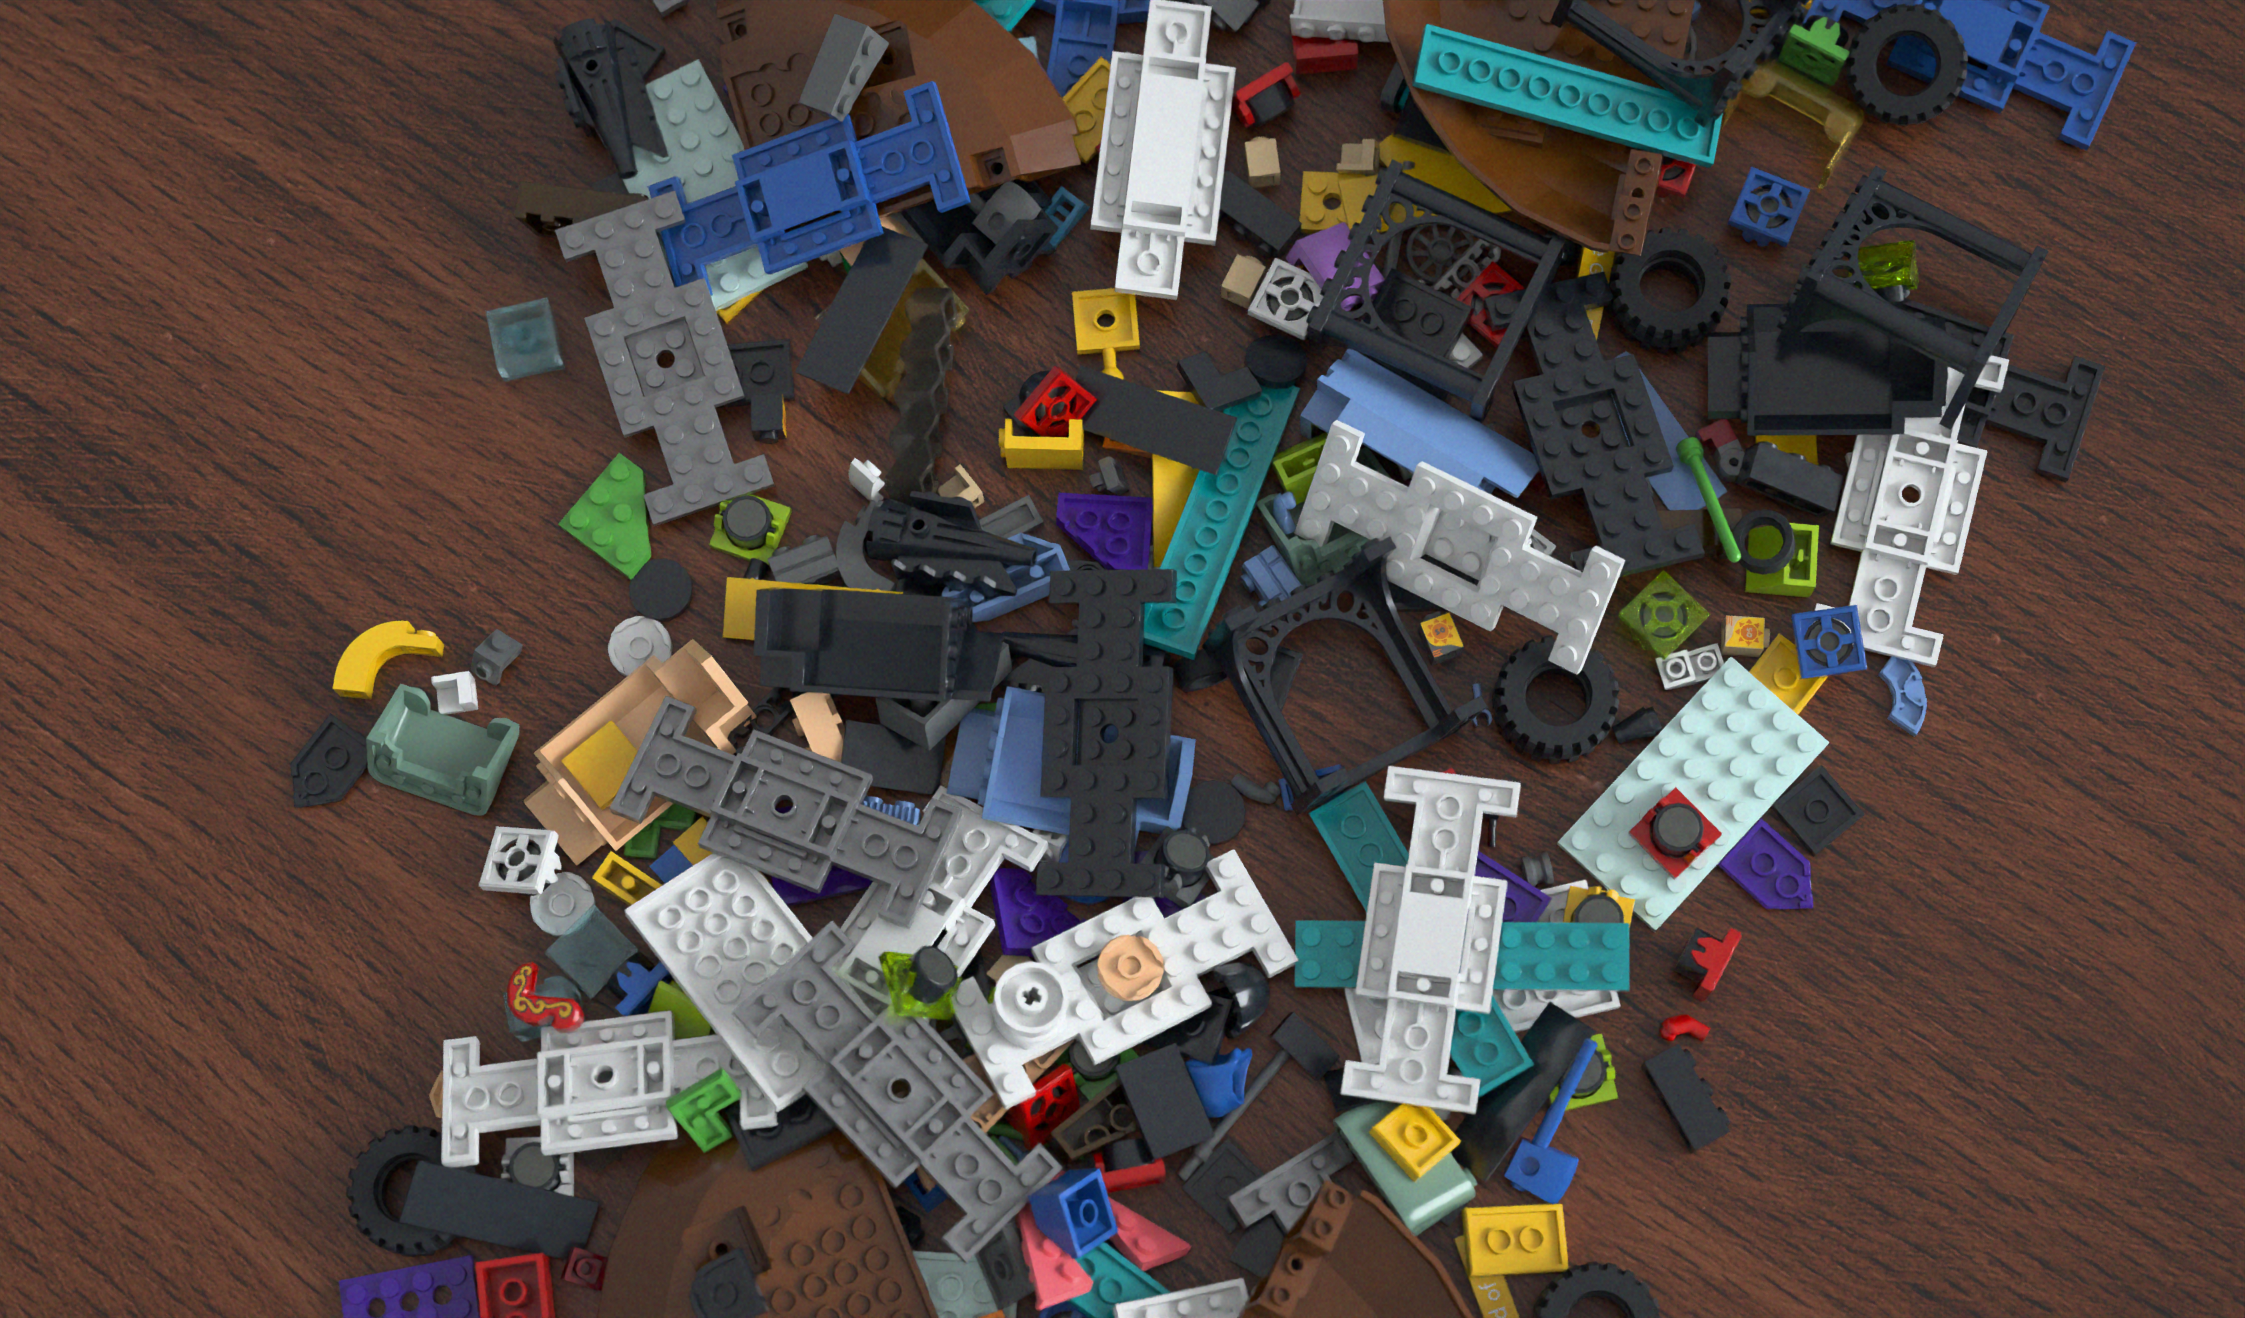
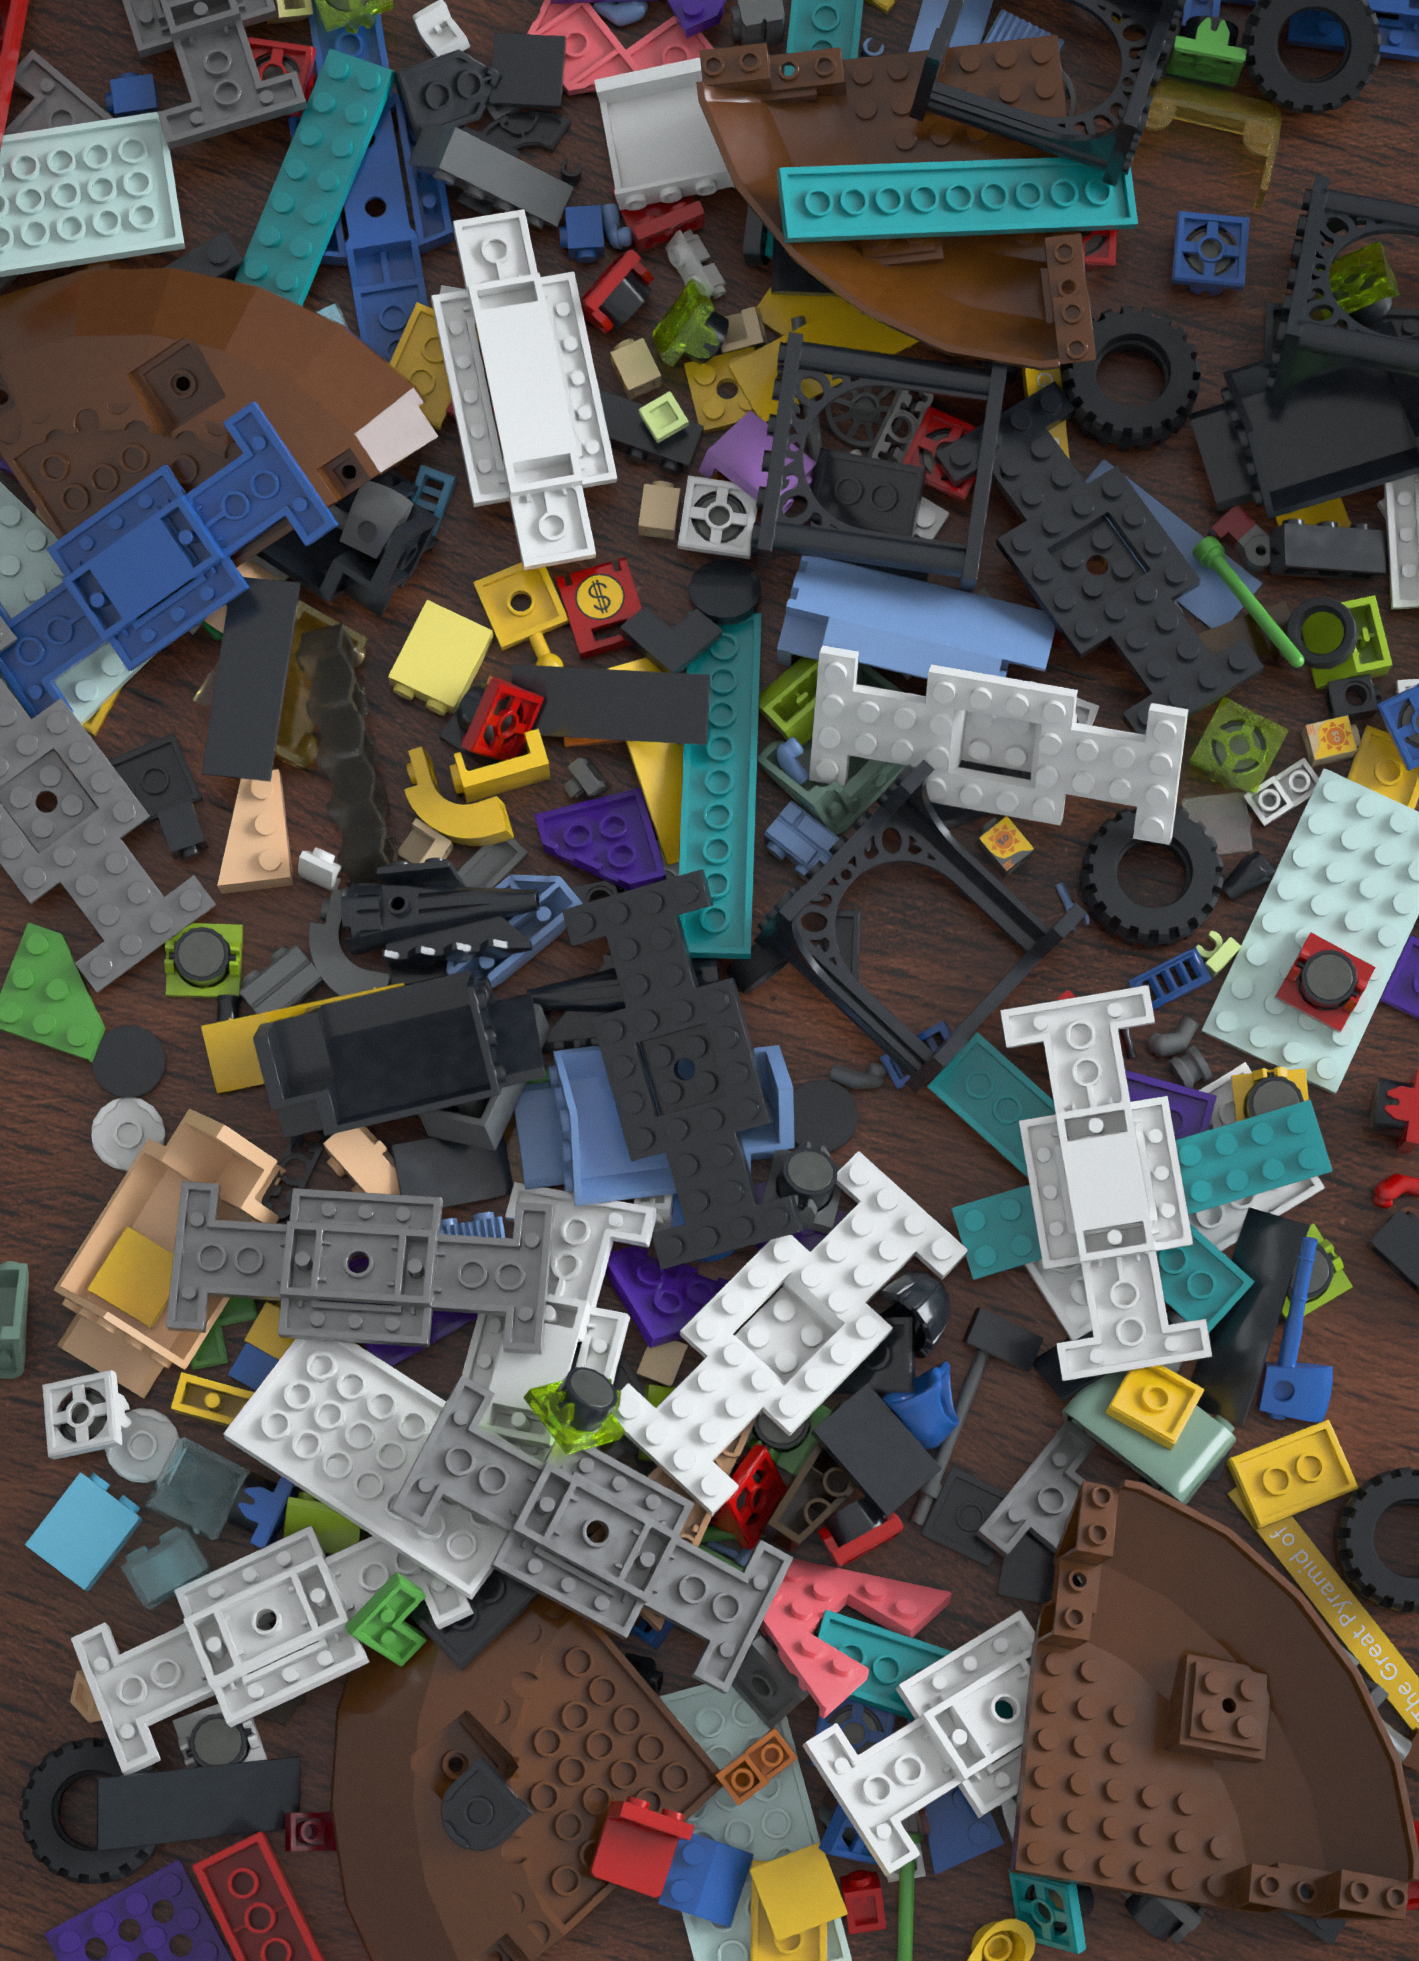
camera: 25 degrees left, 5 degrees up
red animal [507,962,584,1033] -> none
dark grey wedge [799,14,889,122] -> none
white wheel [992,962,1069,1047] -> none
blue slope [1028,1168,1118,1259] -> none
light nougat tile [1097,935,1163,1001] -> none
none -> medium azure brick [25,1472,143,1592]
none -> light nougat wedge [217,769,294,894]
none -> light yellow brick [388,600,494,716]
none -> yellow arch [404,746,514,846]
none -> red container [555,557,642,660]
none -> blue brick [559,205,604,263]
none -> medium blue arm [601,204,633,249]
none -> yellowish green tile [639,391,689,443]
none -> clear neon green piece [652,278,729,367]
none -> white hinge [665,230,727,304]
none -> blue slope [1127,947,1212,1010]
none -> dark grey arm [1147,1016,1199,1058]
none -> clear piece [1181,792,1253,856]
none -> yellowish green tile [1196,931,1242,979]
none -> black brick [1323,674,1382,721]

